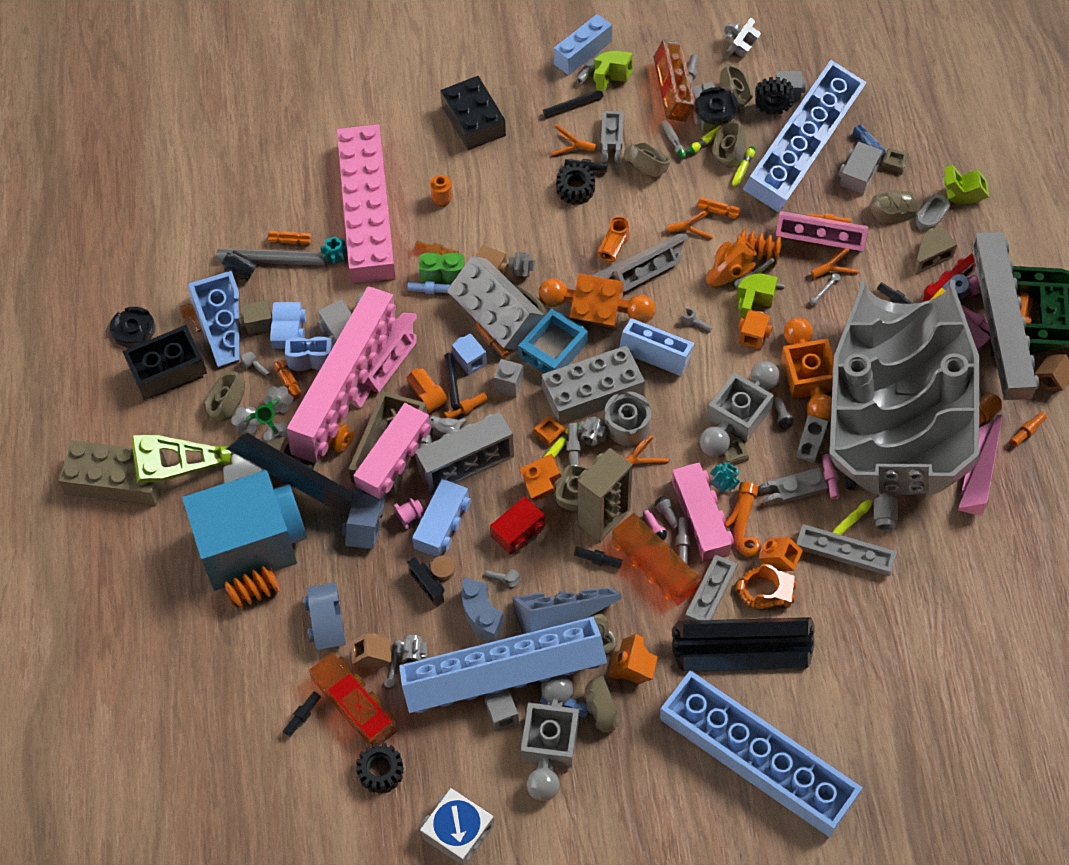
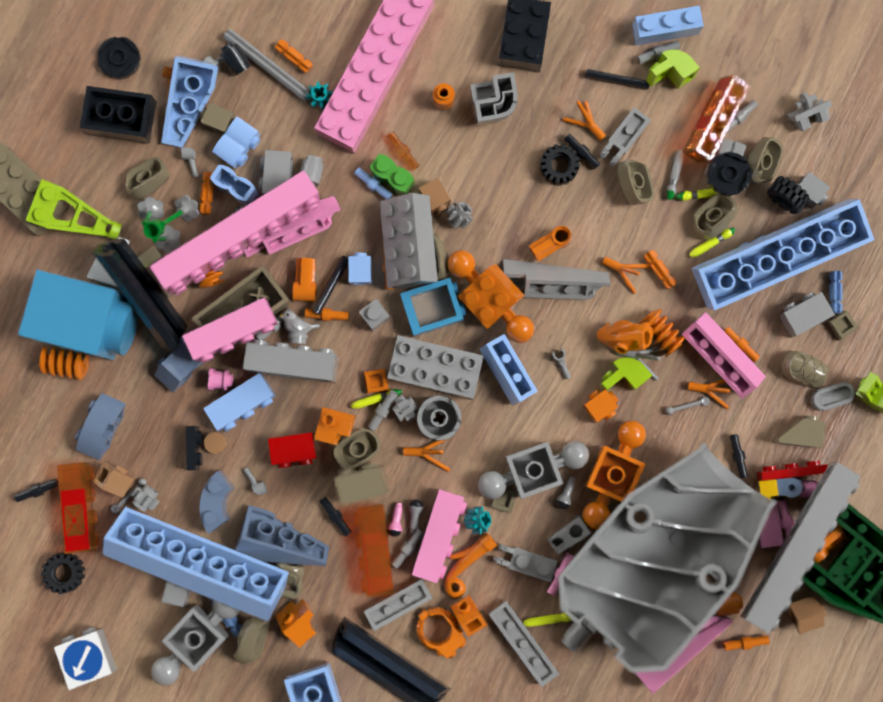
camera: 35 degrees right, 25 degrees up
none -> light grey brick [470,72,518,126]

